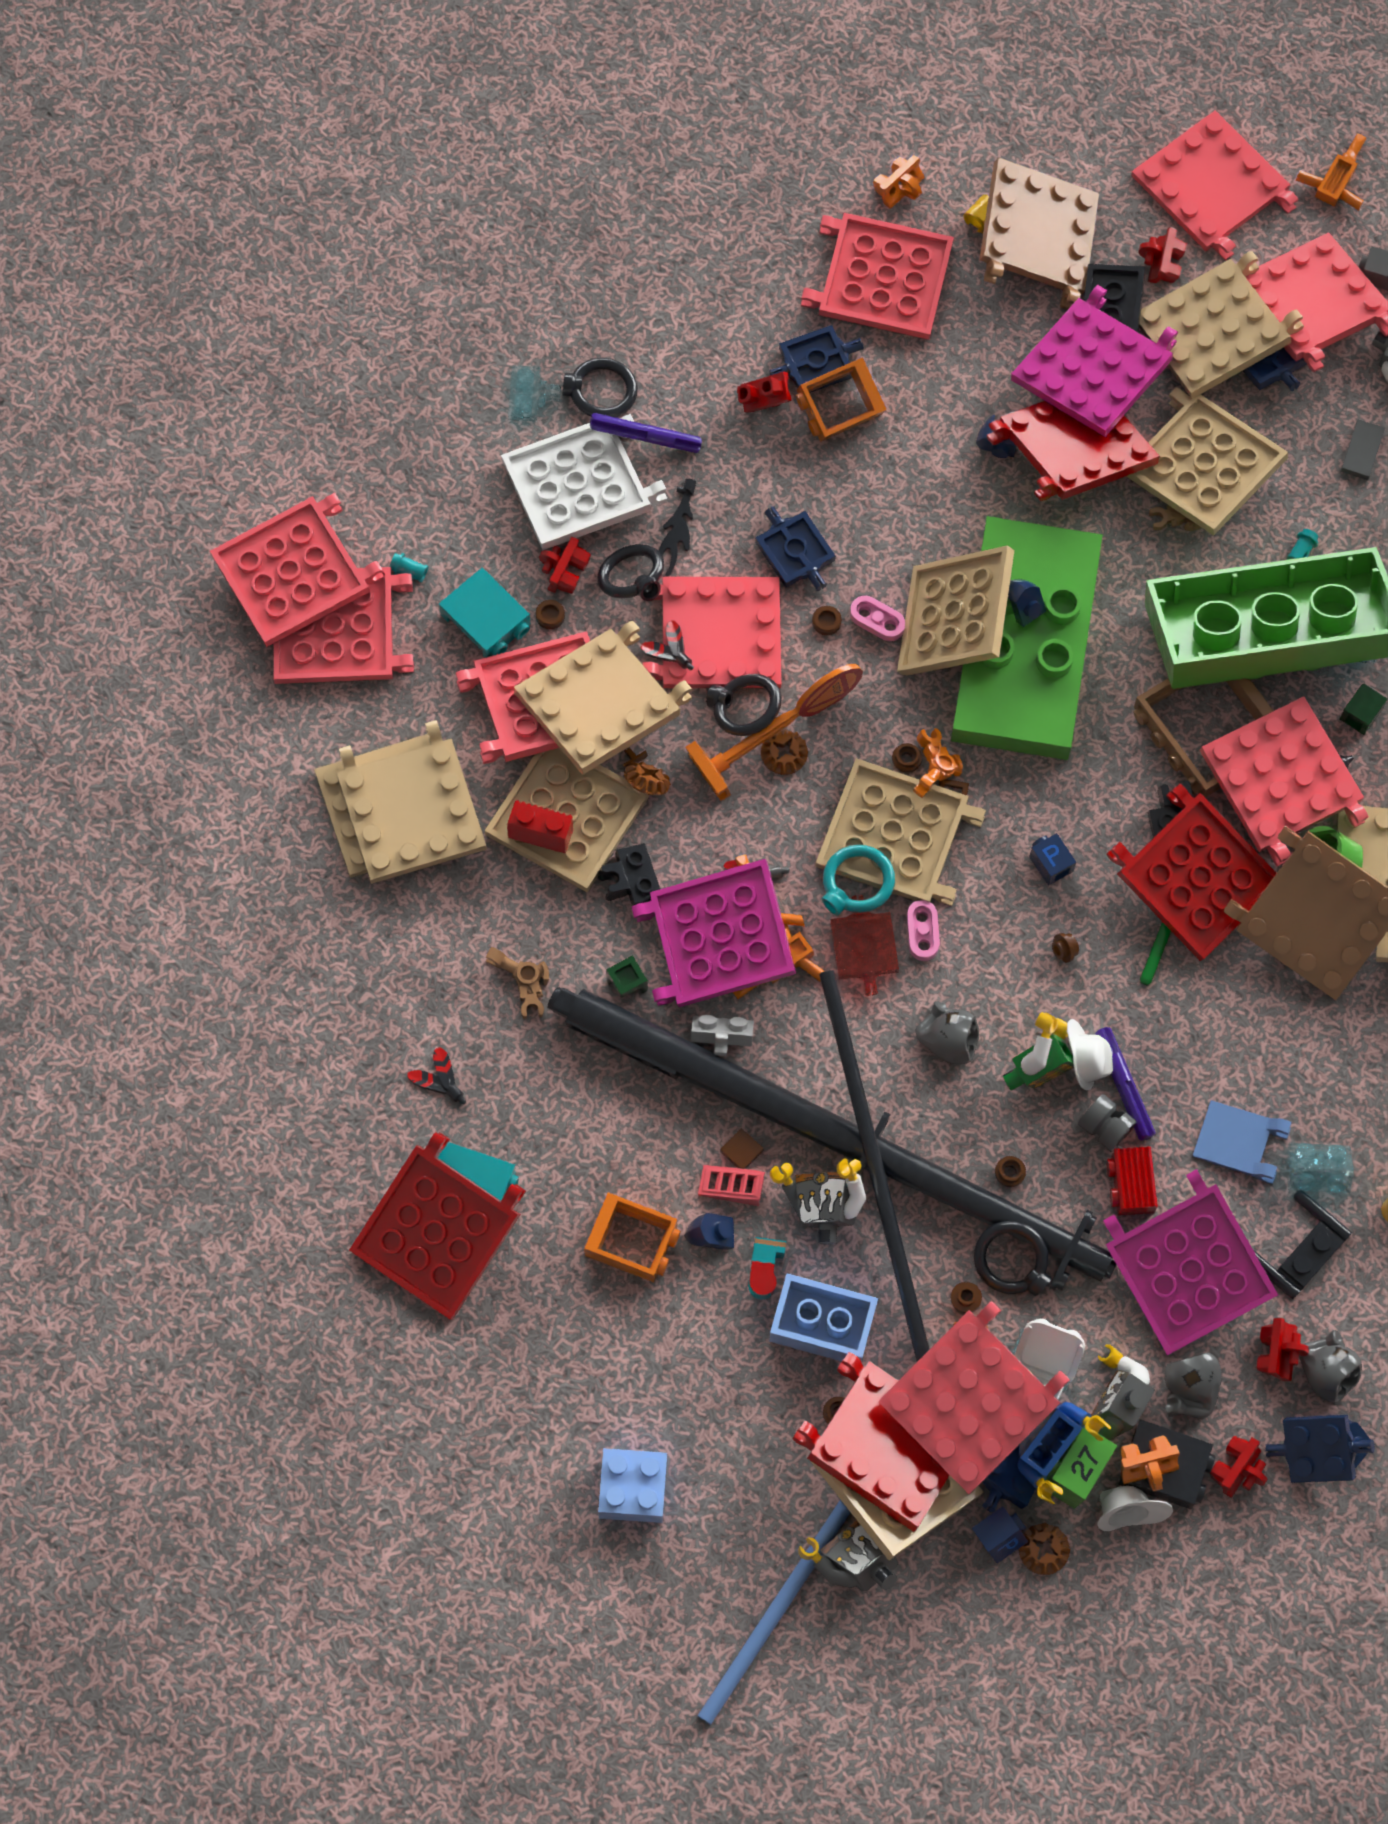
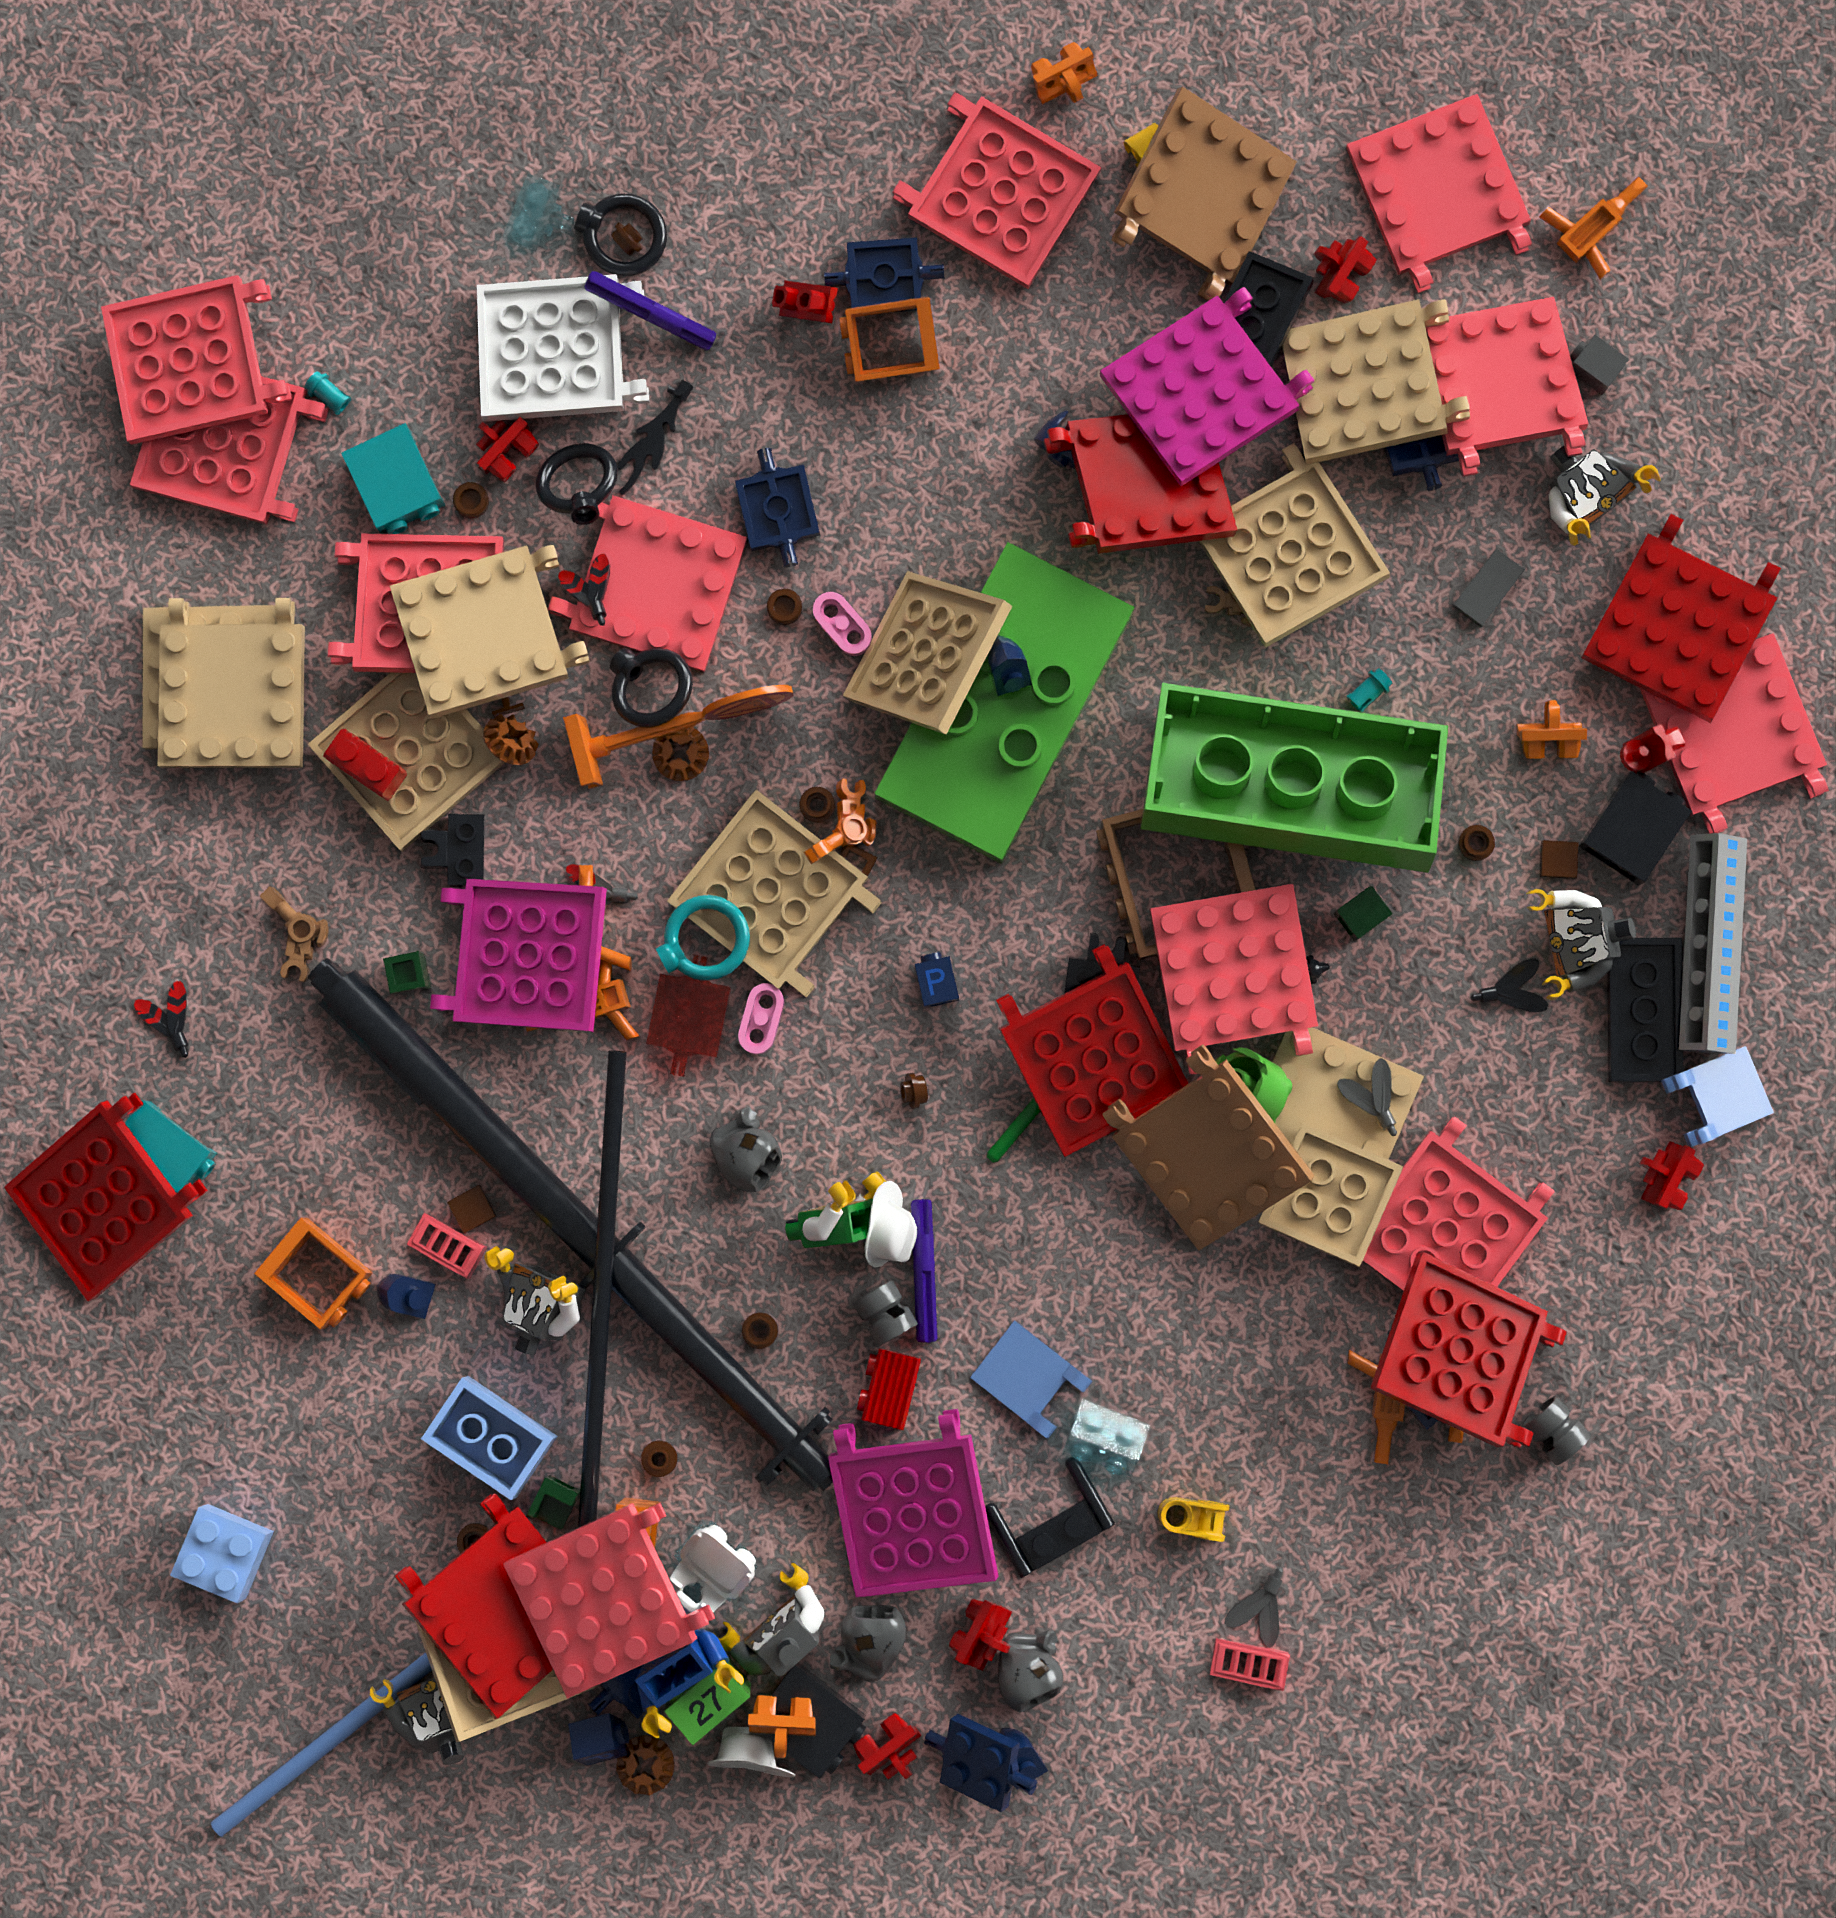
camera: 30 degrees right, 15 degrees up
light grey plate [691,1015,754,1056] -> none
leg [748,1237,786,1300] -> none
black piece [974,1221,1052,1296] -> none
none -> dark green panel [526,1475,580,1529]
none -> reddish brown plate [611,222,643,256]

